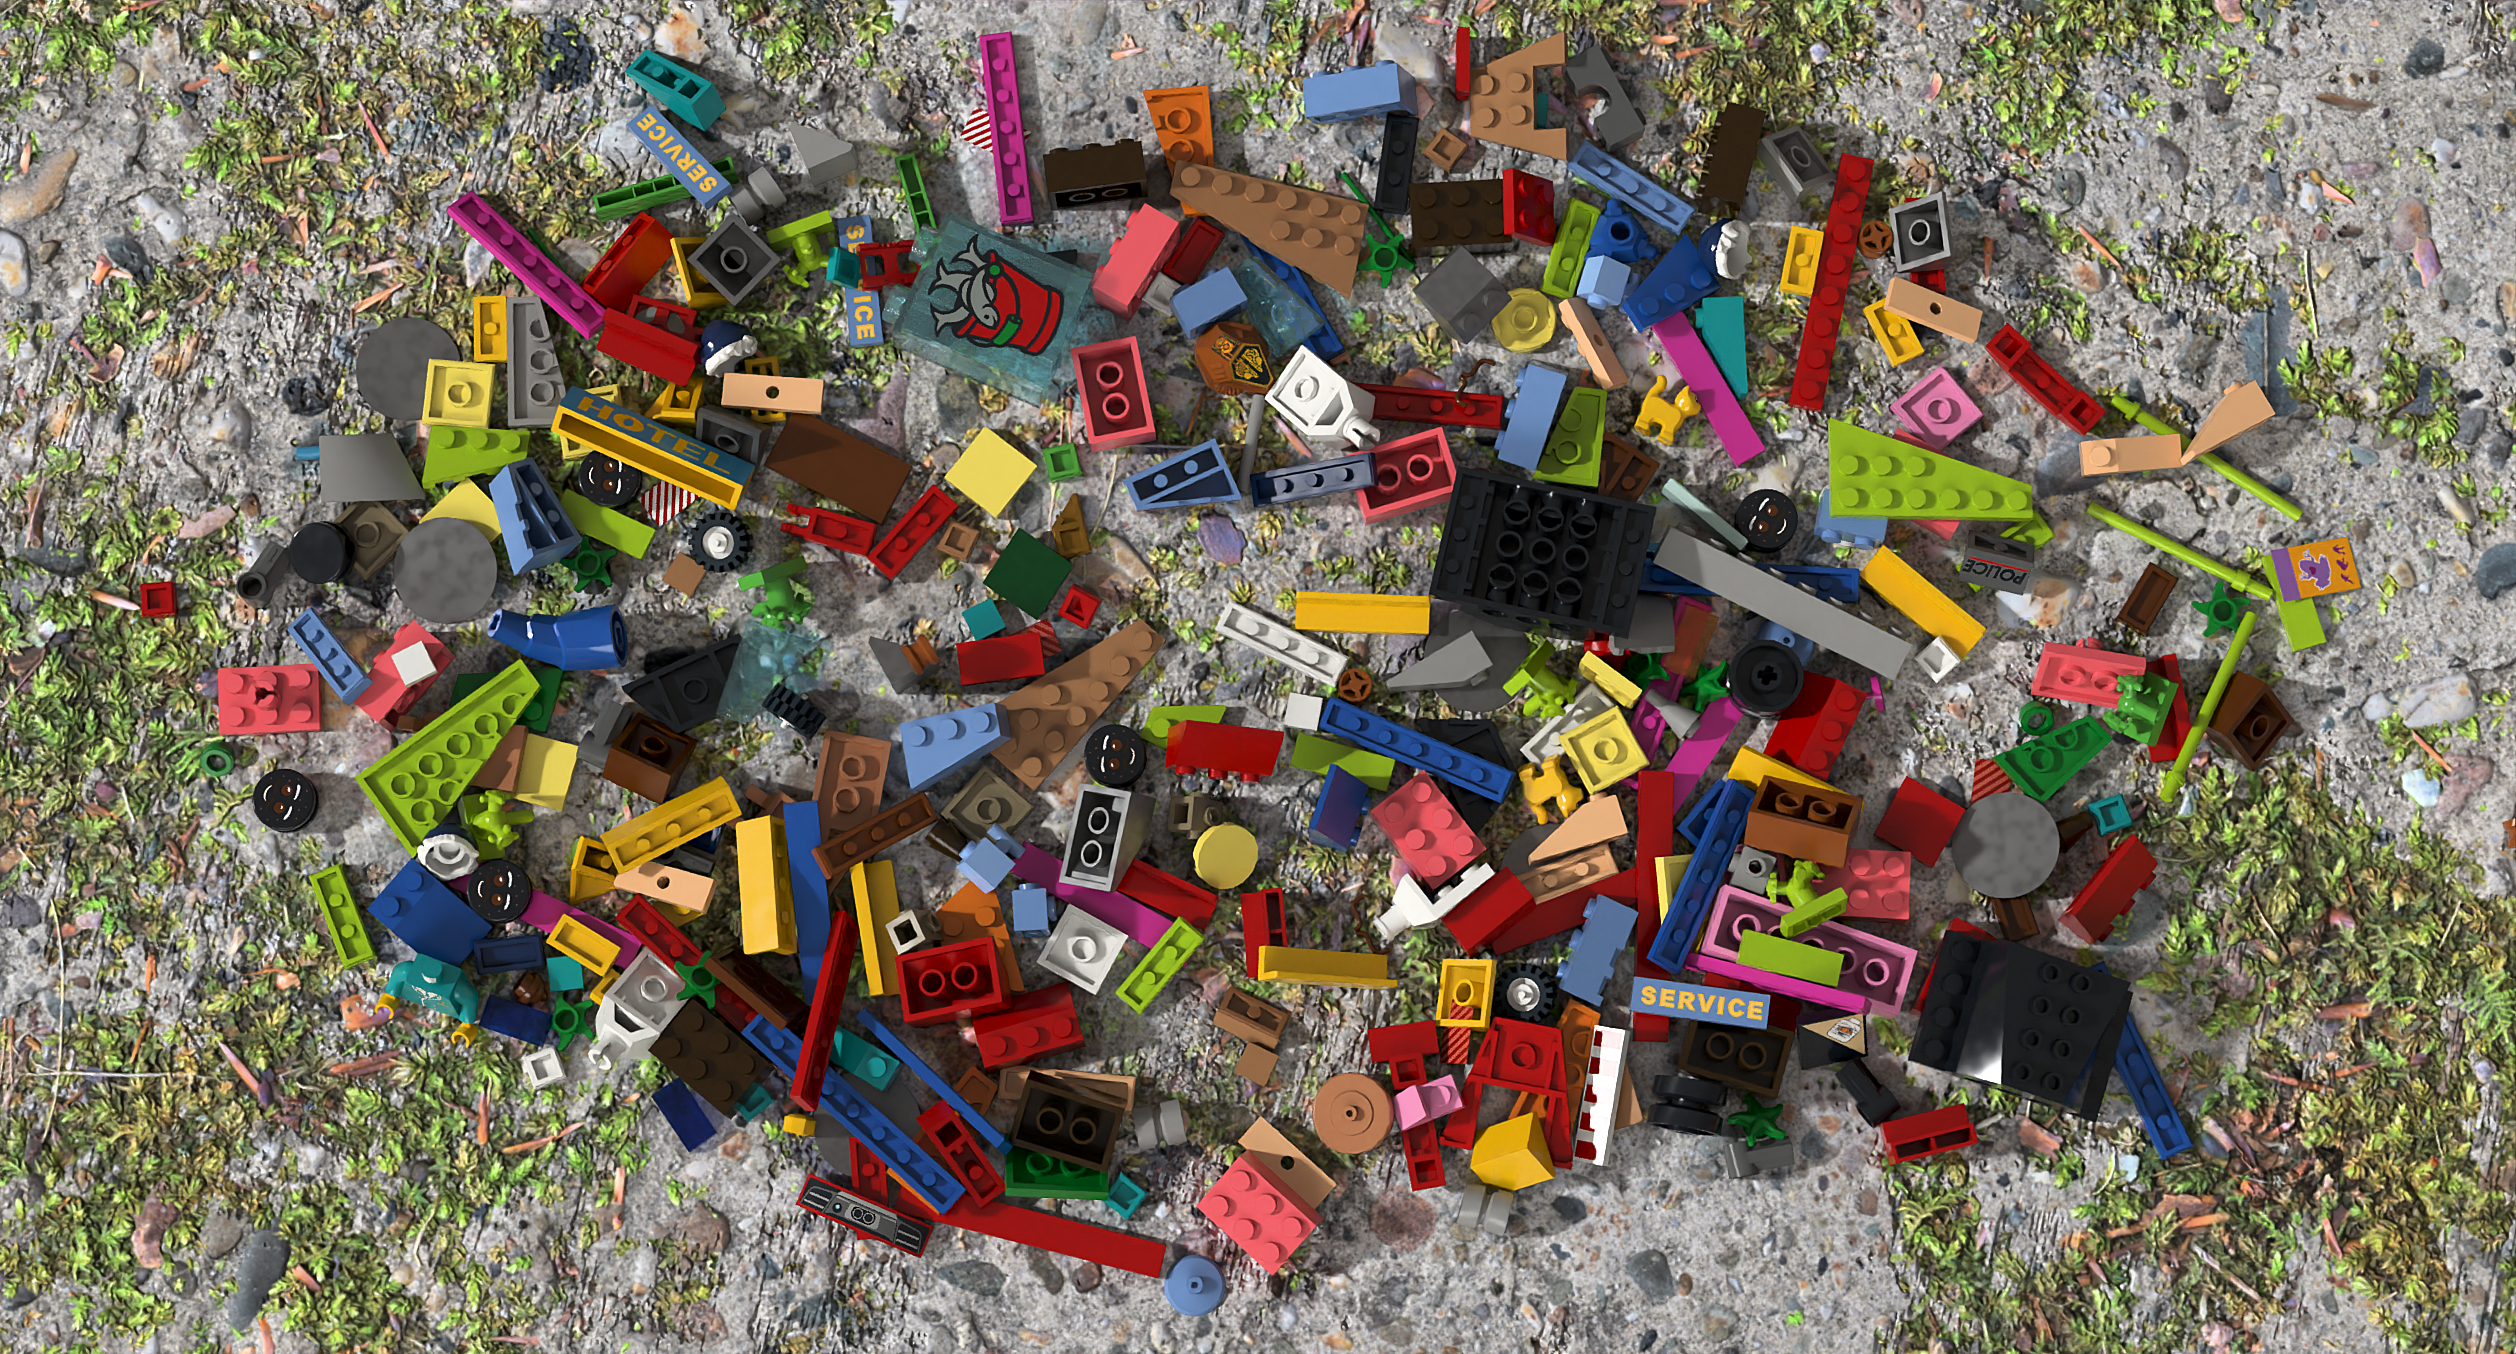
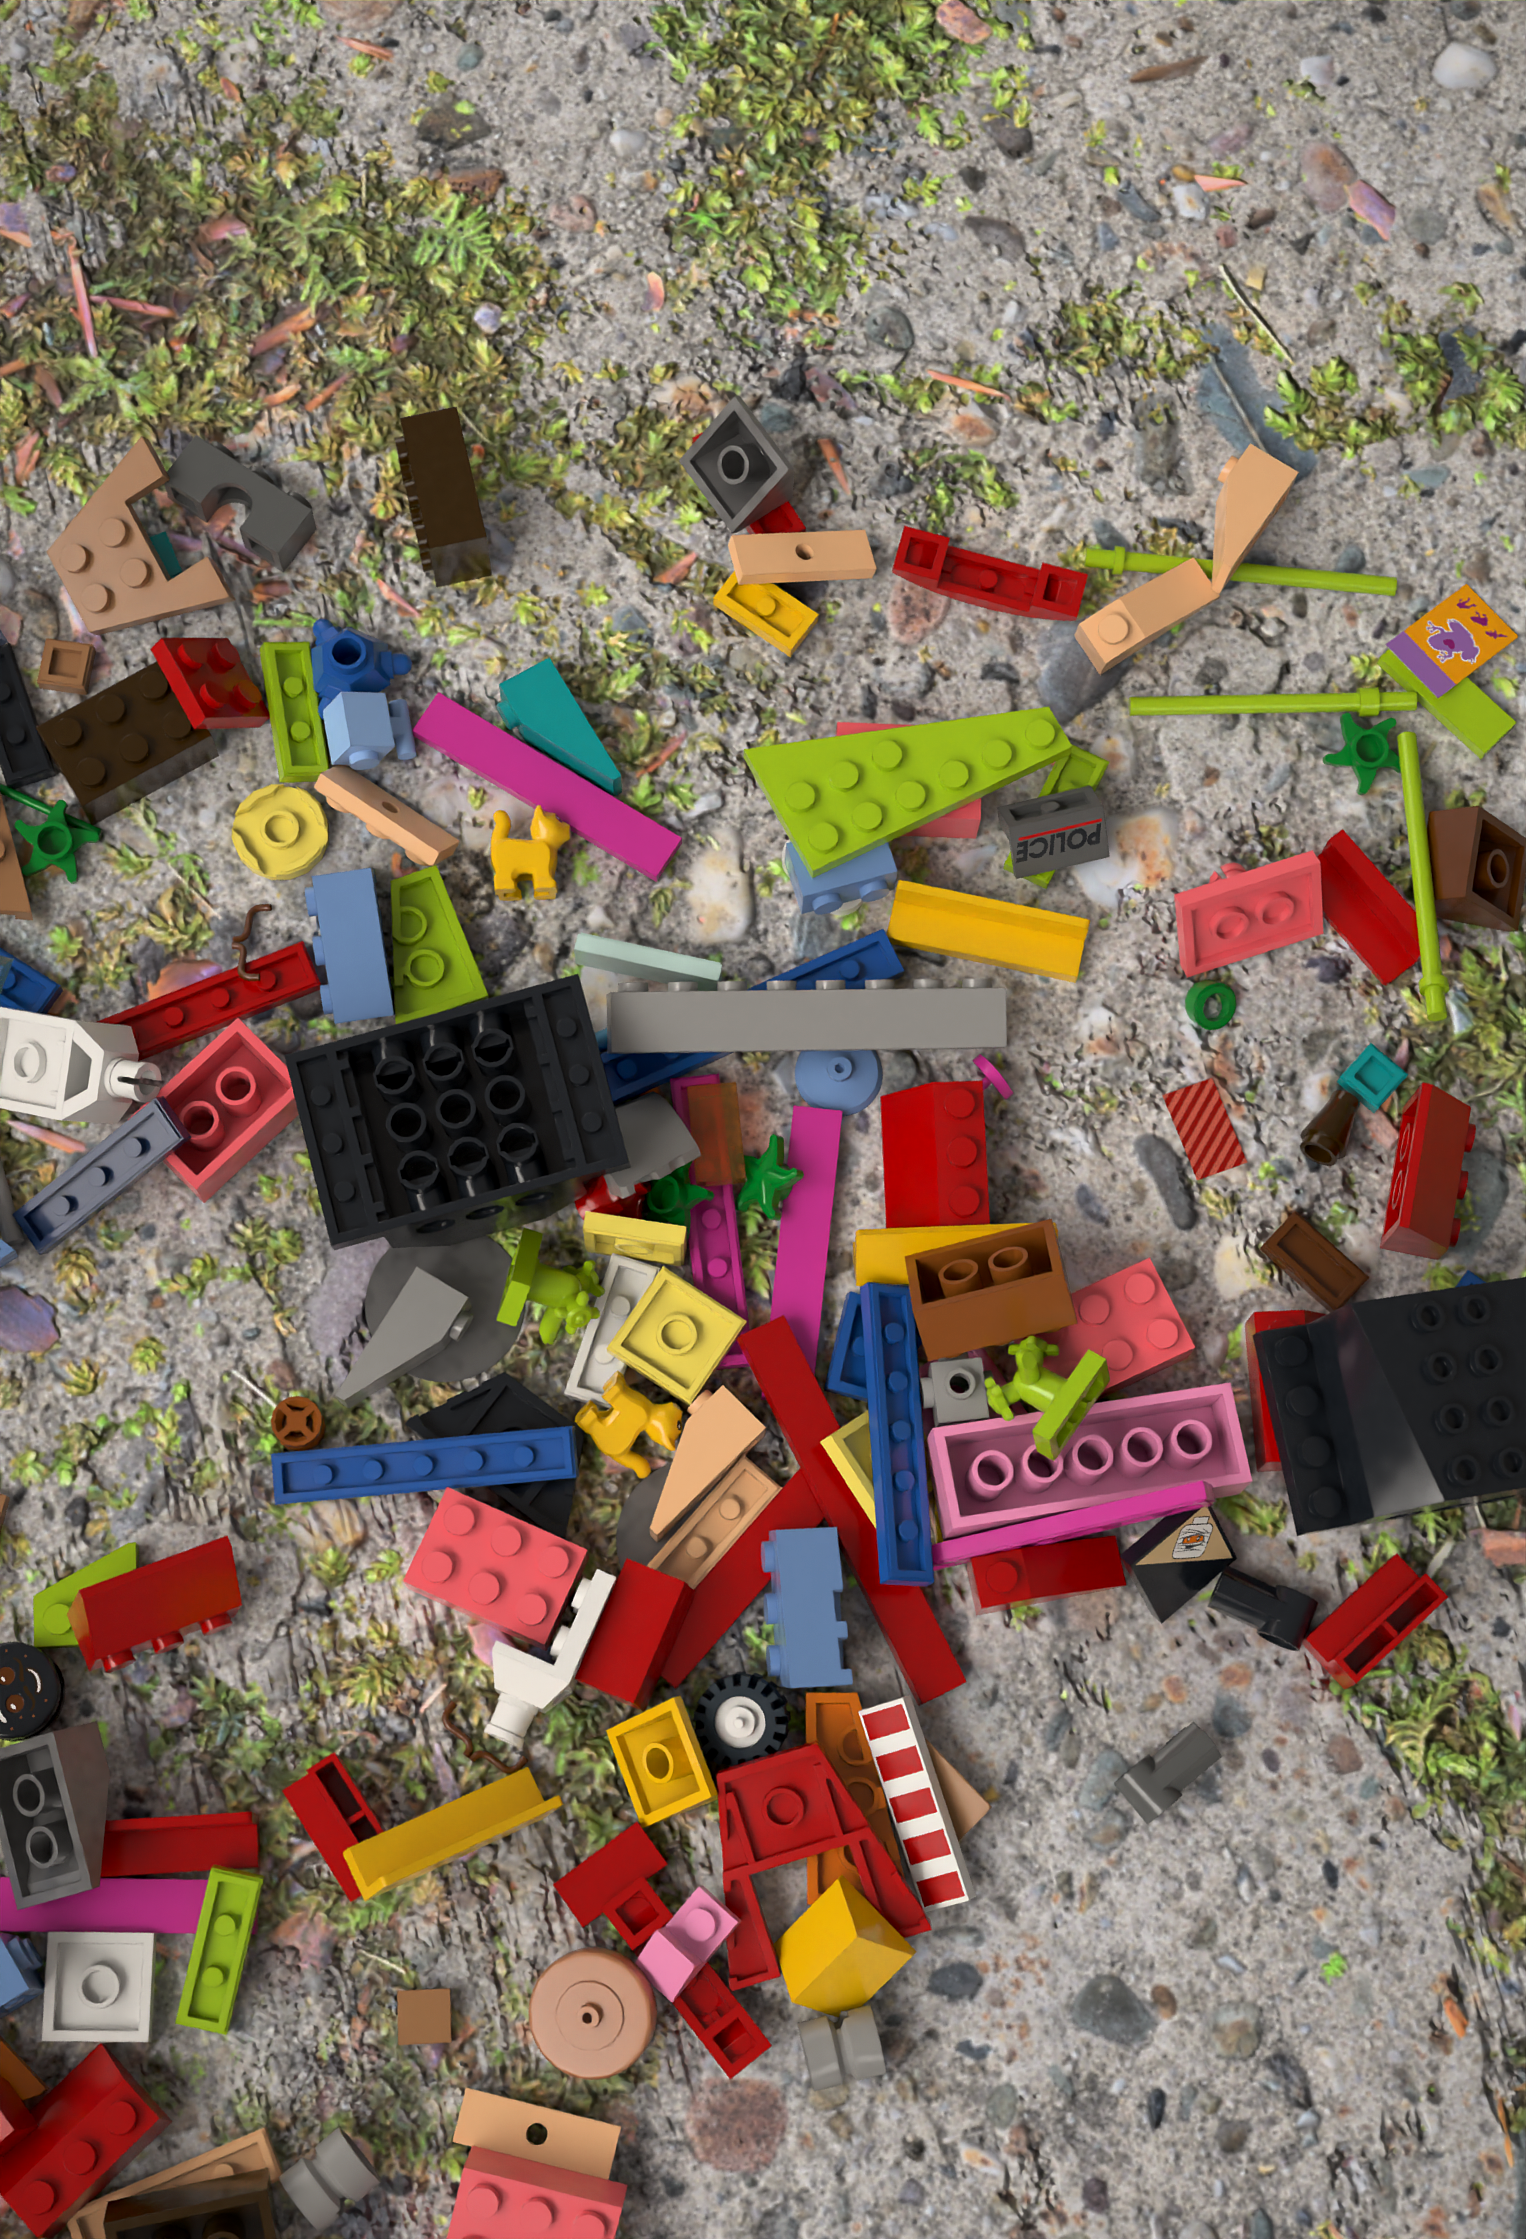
camera: 35 degrees left, 5 degrees down
dark tan brick [1168,792,1223,842] -> none
light yellow tile [1193,822,1258,889] -> none
medium nougat slope [1213,986,1291,1052] -> none
white tile [1215,600,1350,689] -> none
white tile [1284,692,1323,733] -> none
lime tile [1290,733,1396,793] -> none
yellow panel [1295,591,1431,636] -> none
blue slope [1309,763,1372,854] -> none
flat silver slope [1412,244,1512,345] -> none
clear red sticker [1439,999,1474,1064] -> none
red tile [1455,27,1470,100] -> none
medium blue tile [1567,139,1696,238] -> none
reddish brown wing [1597,430,1660,503] -> none
blue wing [1622,233,1721,333] -> none
medium blue tile [1629,976,1771,1030] -> none
light grey cone [1644,688,1702,740] -> none
black wheel [1646,1075,1728,1137] -> none
dark brown brick [1675,1020,1796,1101] -> none
white hair [1697,218,1752,280] -> none
black wheel [1726,640,1804,720] -> none
green animal [1727,1094,1786,1147] -> none
black head [1734,489,1798,554] -> none
lime tile [1736,929,1844,989] -> none
light grey slope [1756,124,1836,206] -> none
yellow plate [1778,225,1824,298] -> none
red plate [1788,153,1874,413] -> none
dark orange wheel [1857,220,1893,259] -> none
red tile [1873,776,1966,869] -> none
bright pink tile [1890,365,1985,451] -> none
white tile [1914,635,1963,683] -> none
flat silver sticker [1952,792,2060,898] -> none
green wing [1991,715,2113,805] -> none
bright green piece [2103,671,2179,747] -> none
reddish brown tile [2115,562,2179,637] -> none

